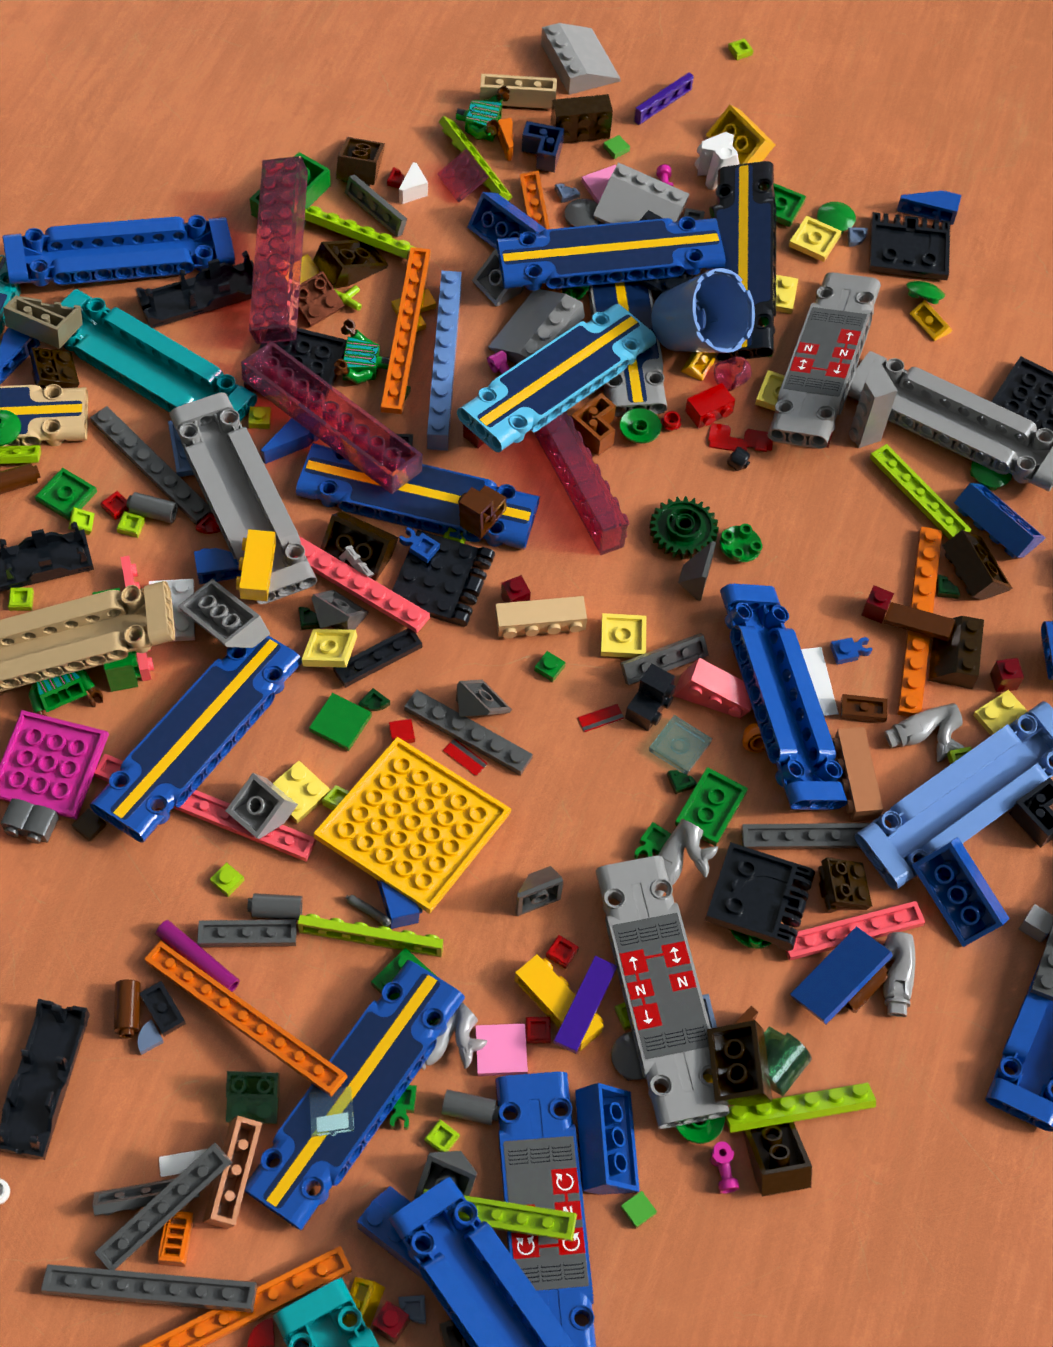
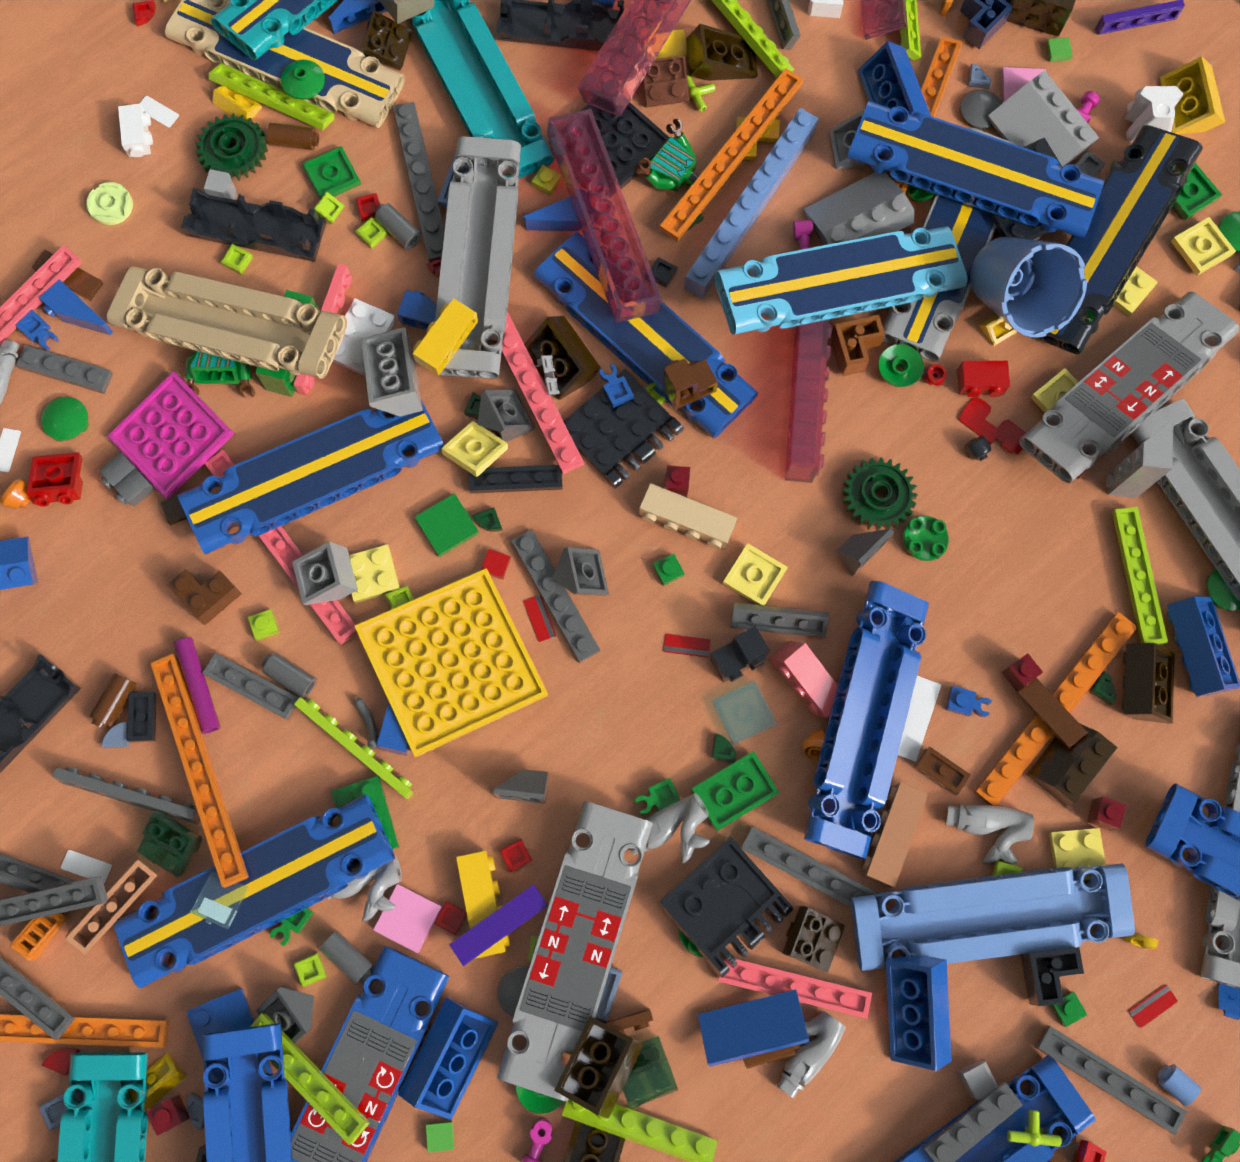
camera: 30 degrees right, 15 degrees up
clear pink hair [714,356,752,391] -> none
none -> dark grey plate [52,767,200,825]
none -> reddish brown brick [167,569,242,625]

